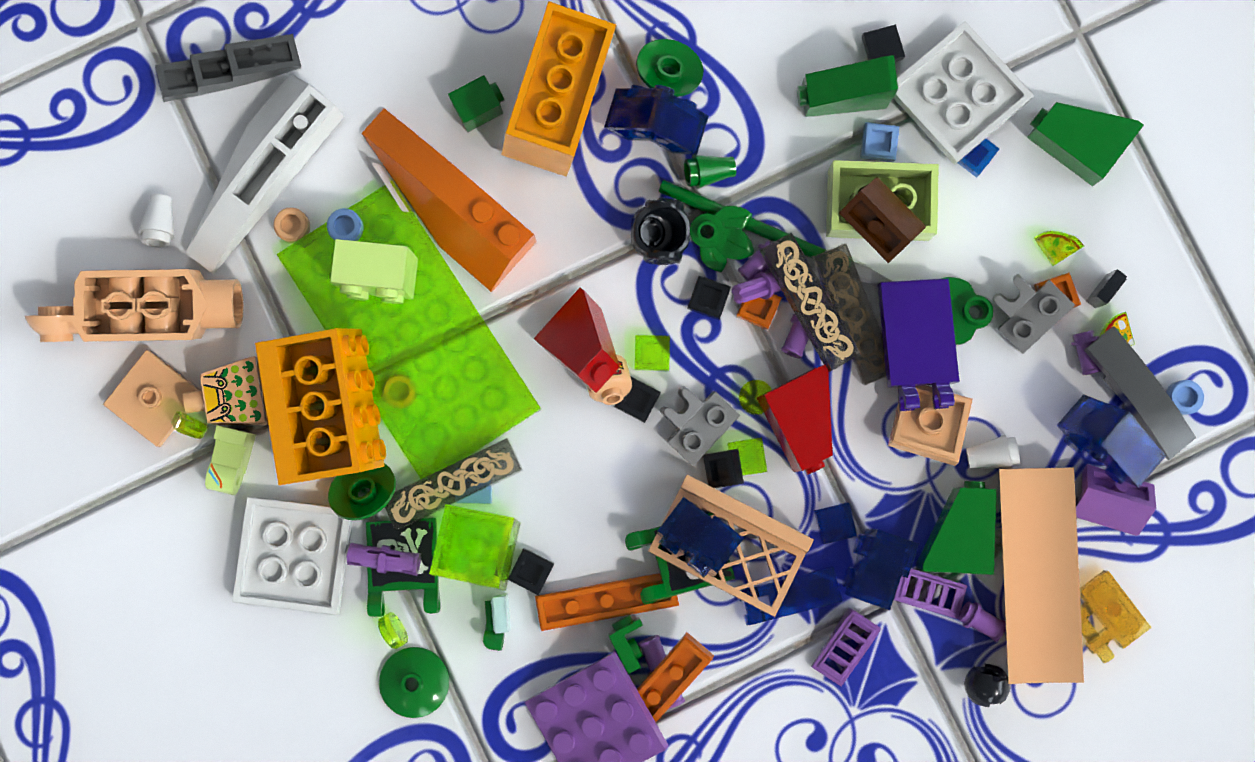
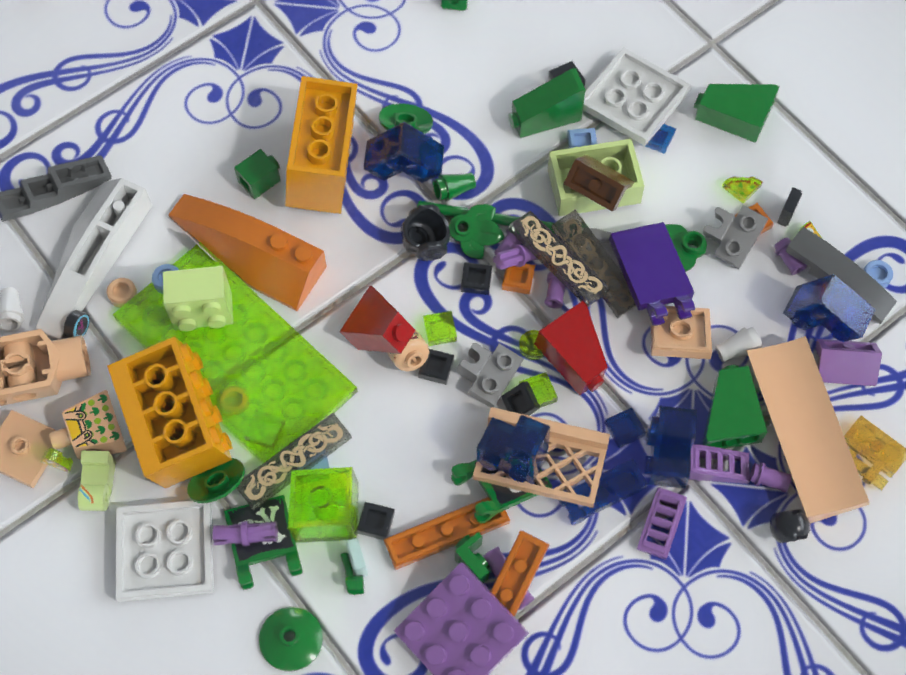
camera: 15 degrees left, 20 degrees down
clear neon green tile [378,612,408,649] -> none
none -> black tile [64,310,90,338]

